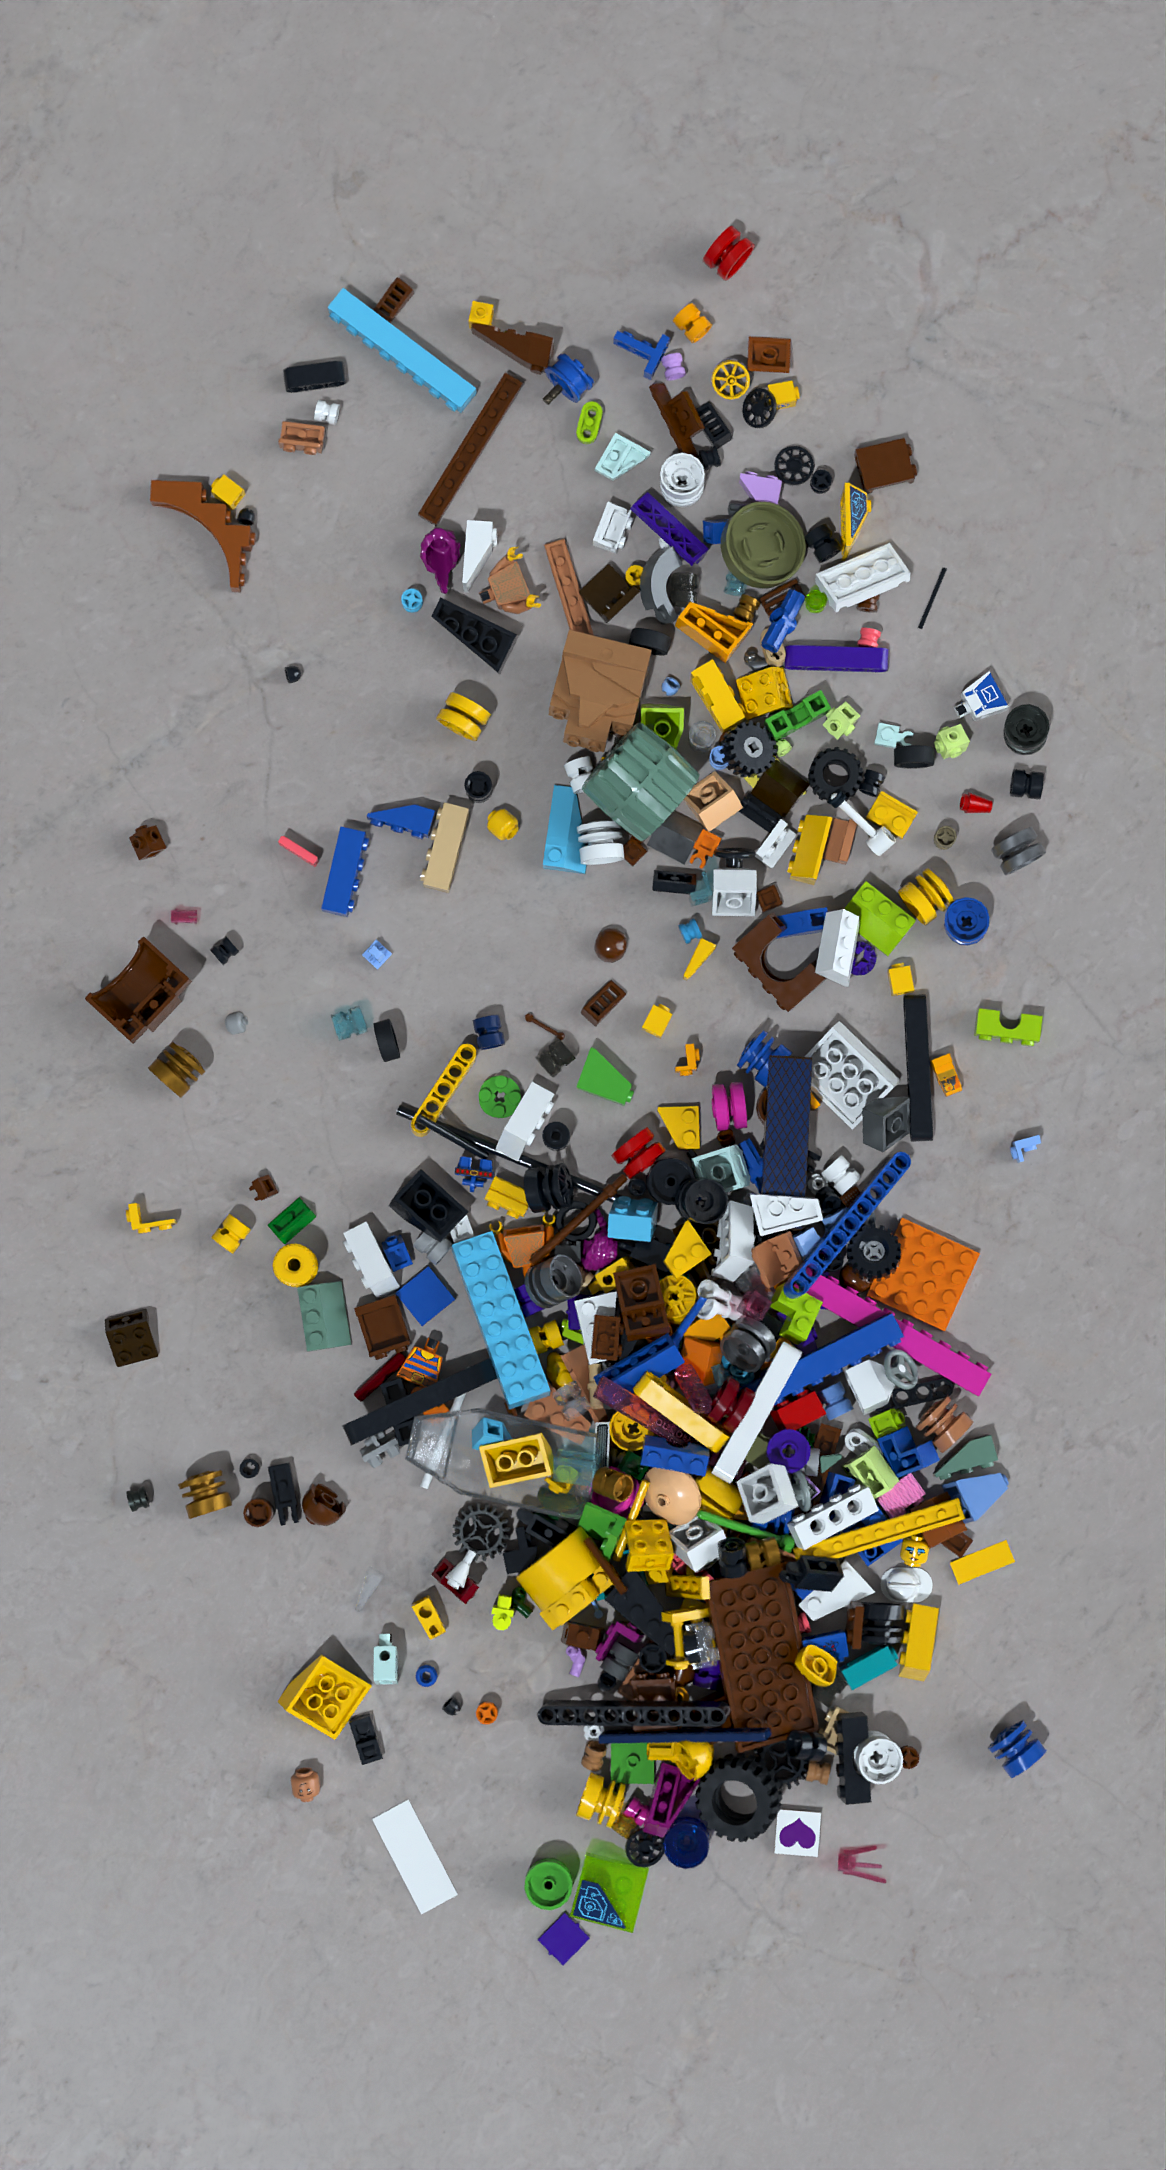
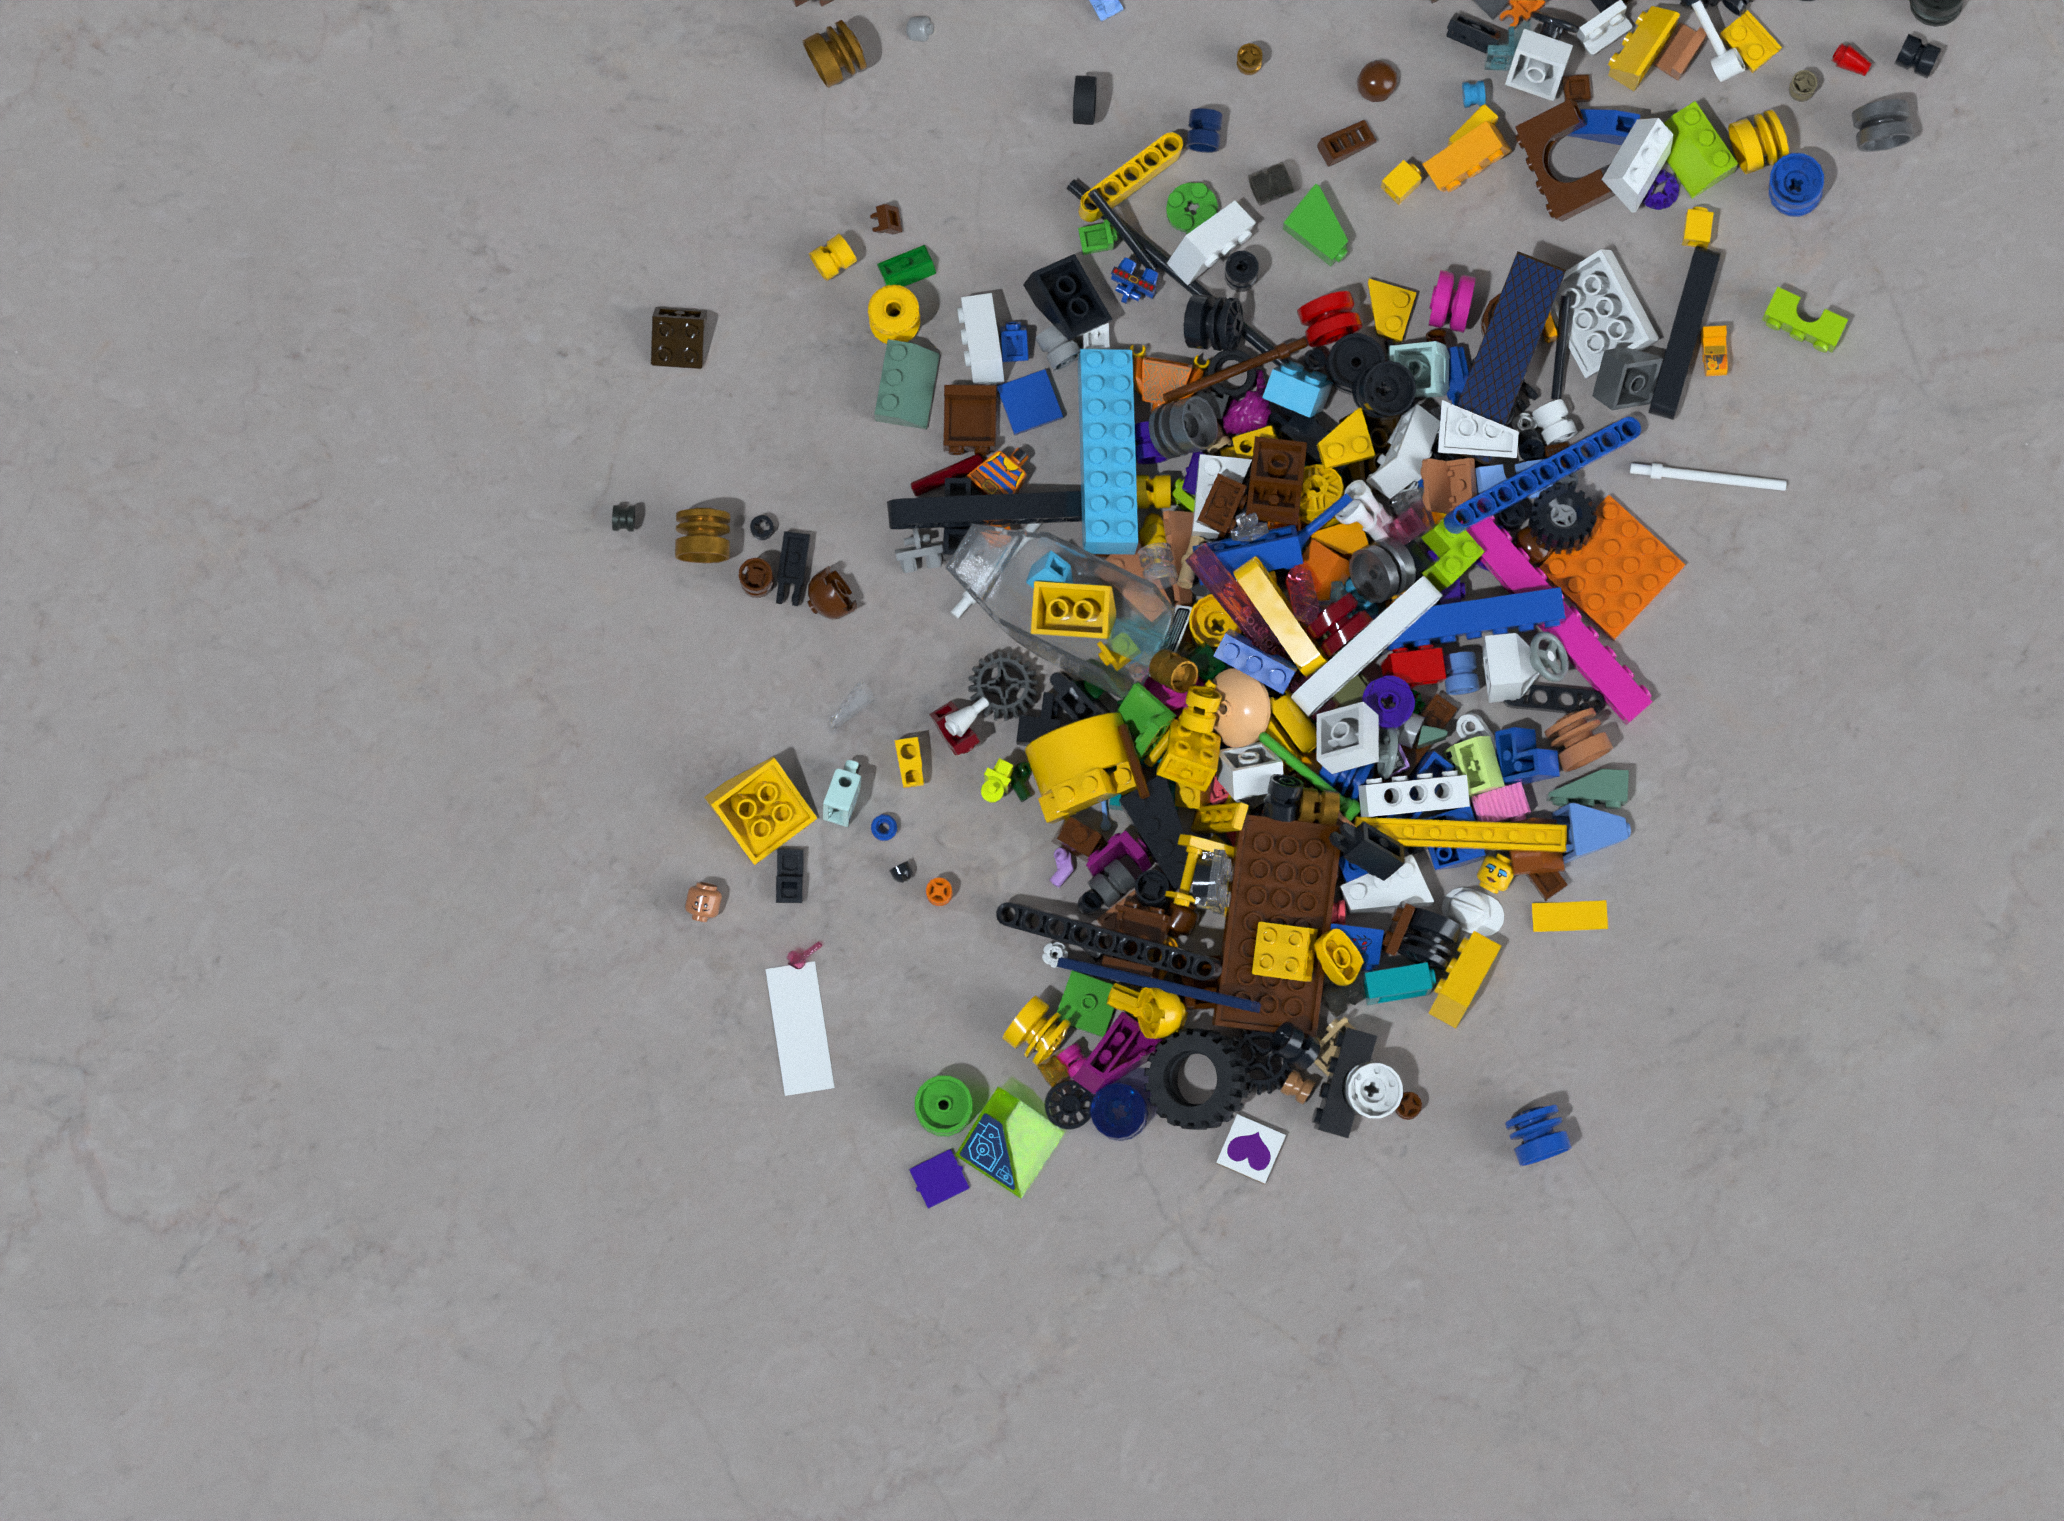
camera: 20 degrees right, 5 degrees down
yellow bracket [126,1203,177,1234] -> none
clear light blue wheel [331,1006,368,1041] -> none
yellow brick [485,1176,529,1219] -> none
reddish brown hinge [525,1014,565,1040] -> none
medium nougat wheel [581,1740,607,1771] -> none
light orange bracket [675,1044,700,1076] -> none
dark purple wheel [692,1660,722,1691] -> none
blue wheel [736,1030,793,1088] -> none
clear pink plant [838,1846,887,1884] -> none
lime bracket [868,1408,906,1439] -> none
light blue bracket [1010,1135,1041,1163] -> none
none -> clear pink hand [787,941,822,969]
none -> bright green bracket [1078,219,1118,255]
none -> yellow wheel [1180,685,1222,733]
none -> clear tile [1230,512,1269,541]
none -> pearl gold wheel [1236,43,1263,75]
none -> yellow bracket [1252,922,1318,982]
none -> light orange wedge [1422,120,1513,192]
none -> black bar [1551,296,1571,400]
none -> white bar [1630,463,1786,491]

